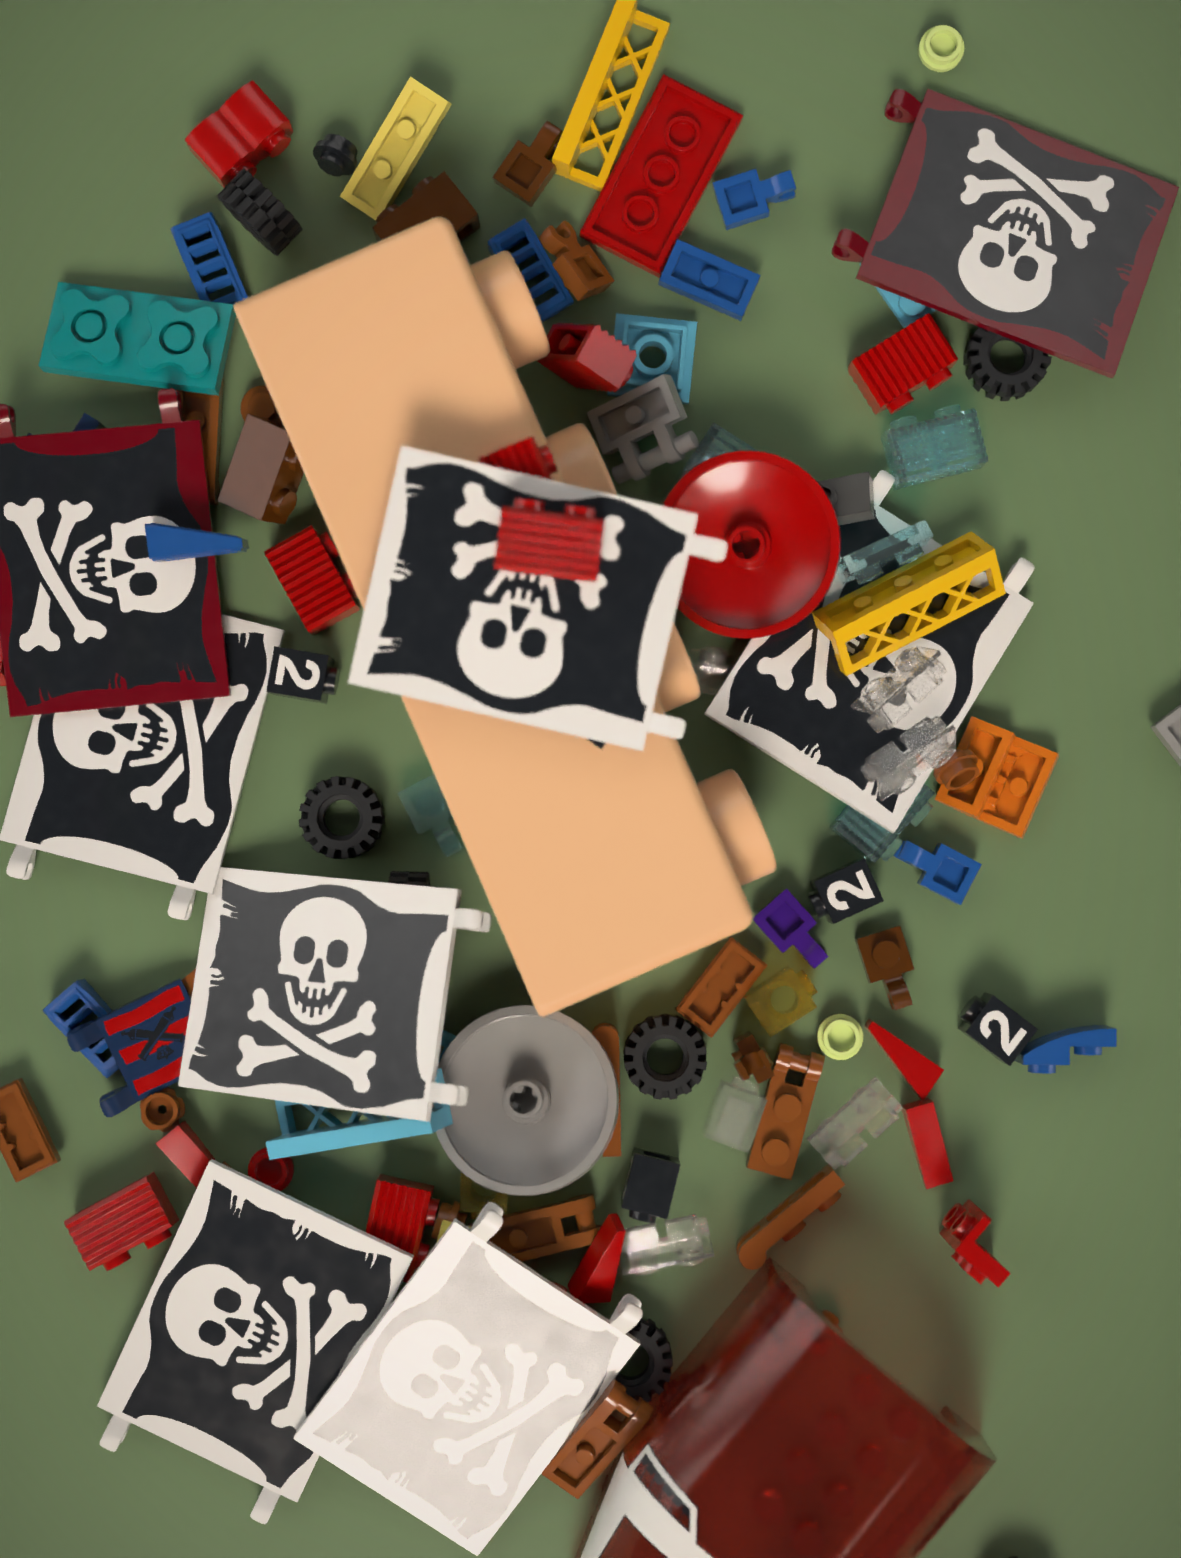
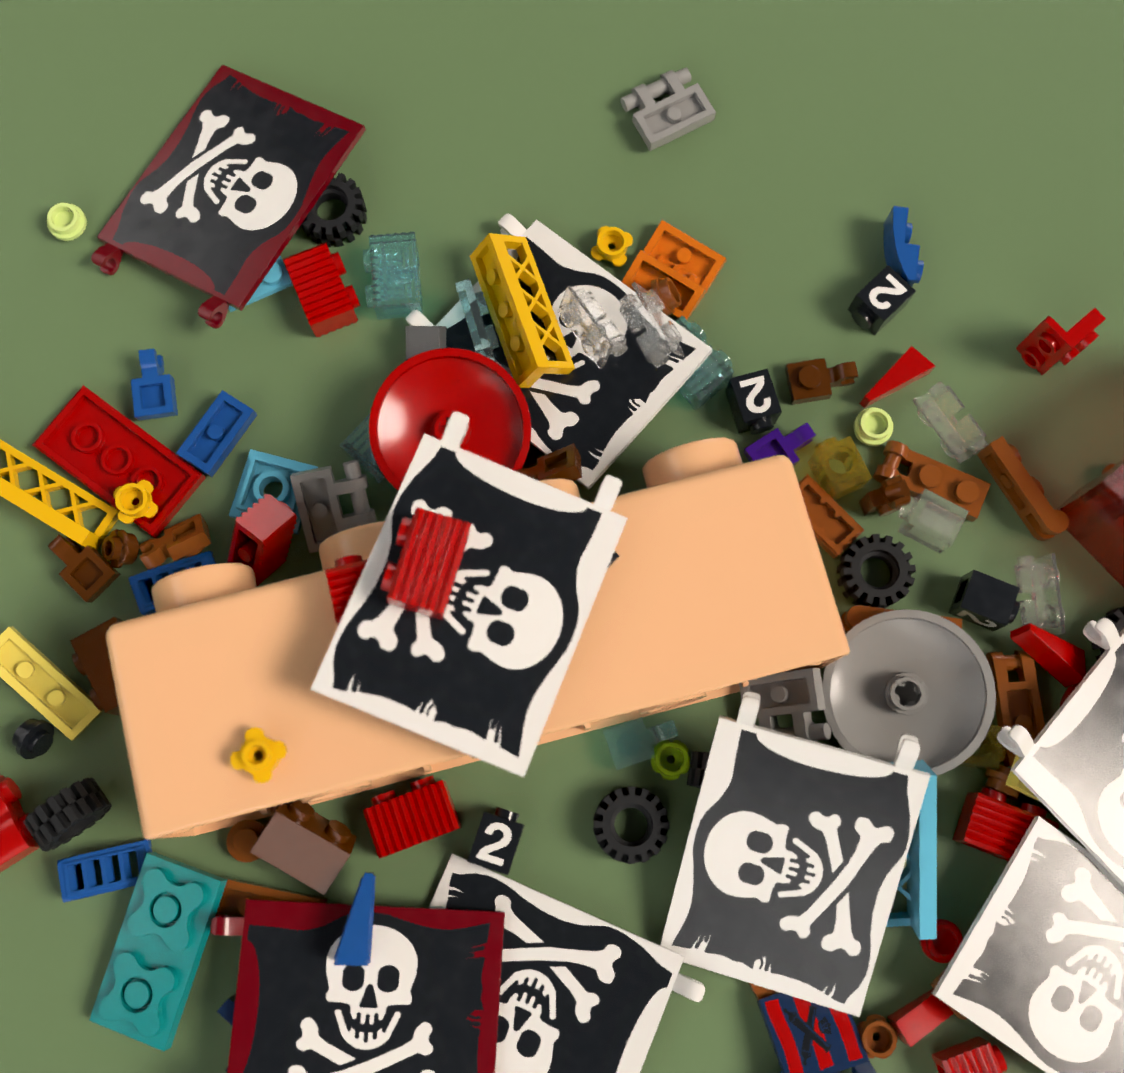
camera: 85 degrees left, 10 degrees down
blue plate [893,840,982,905] -> none
red piece [900,1097,954,1189] -> none
none -> reddish brown plate [102,529,139,569]
none -> yellow plate [113,480,158,524]
none -> yellow plate [230,727,287,783]
none -> reddish brown plate [516,443,582,482]
none -> yellow plate [591,226,633,267]
none -> lime plate [650,740,691,780]
none -> light grey plate [739,668,831,742]

